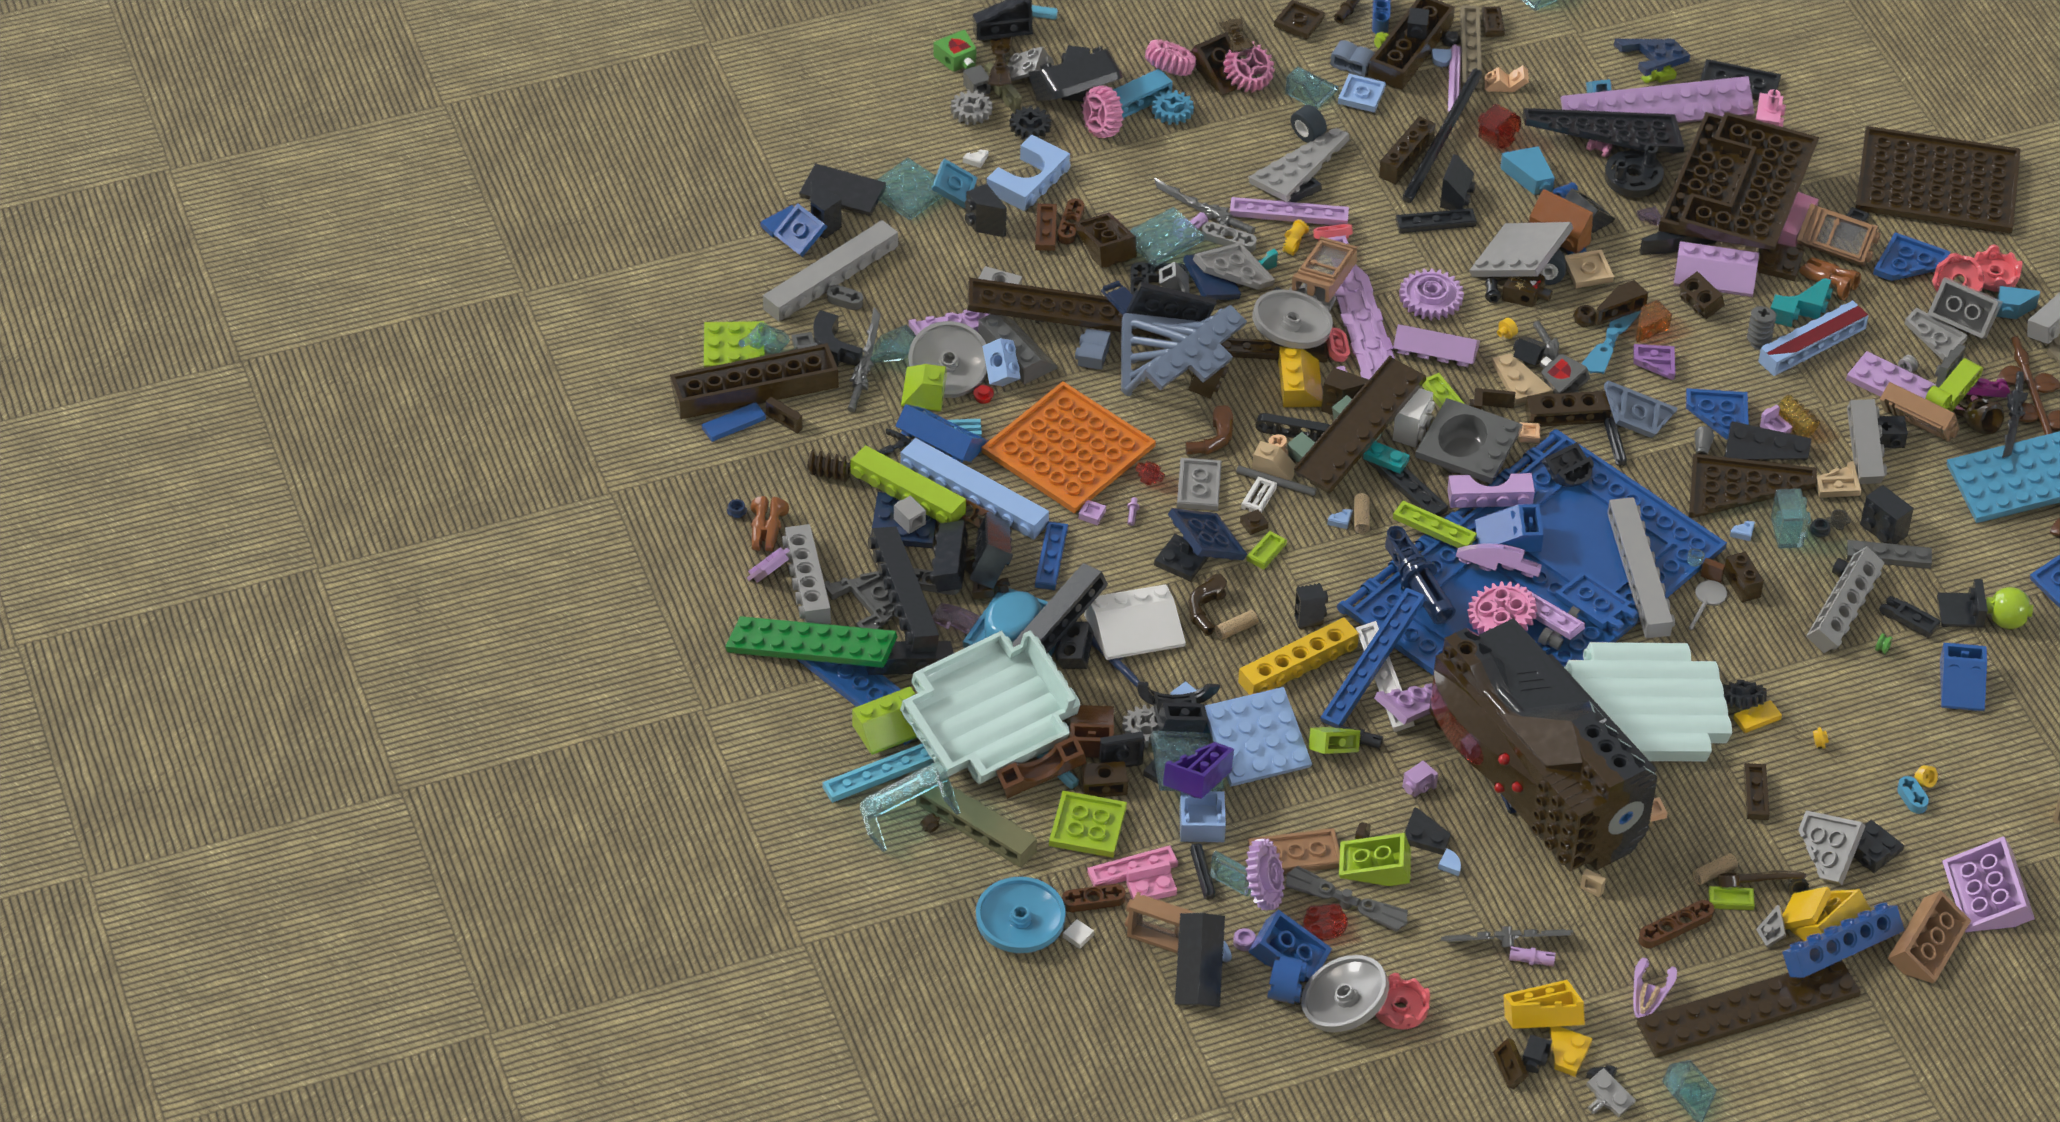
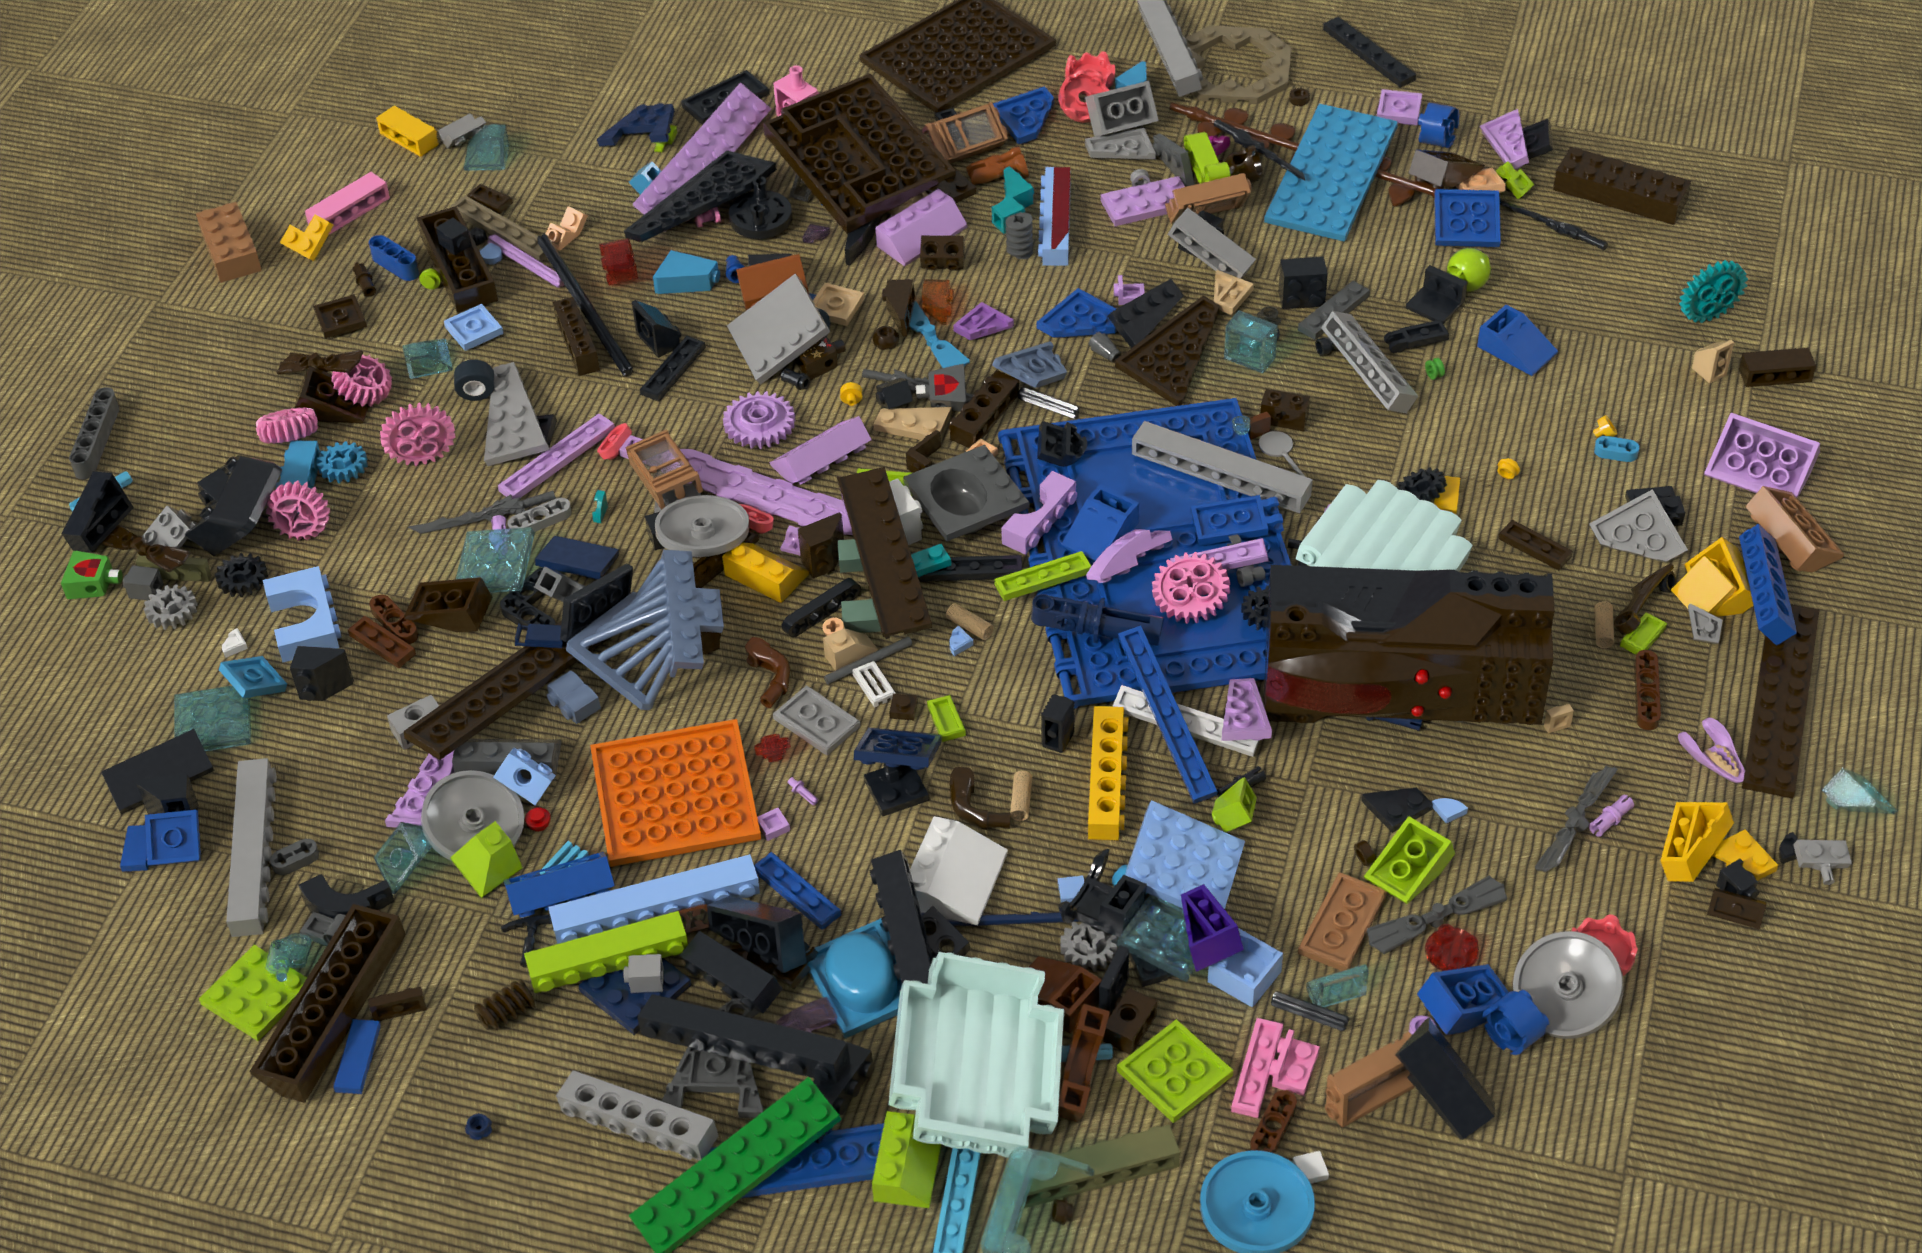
camera: 50 degrees left, 0 degrees up
lavender piece [747,547,790,583] -> none
dark orange piece [750,496,789,552] -> none
dark grey sword [847,308,881,412] -> none
light grey plate [1193,242,1275,290] -> none
lavender gear [1246,839,1285,911] -> none
yellow connector [1282,219,1310,256] -> none
sand blue brick [1330,40,1375,77] -> none
lavender brick [1403,761,1438,798] -> none
light blue tile [1730,521,1755,541] -> none
clear yellow piece [1778,394,1820,437] -> none
none -> bright pink gear [380,403,455,466]

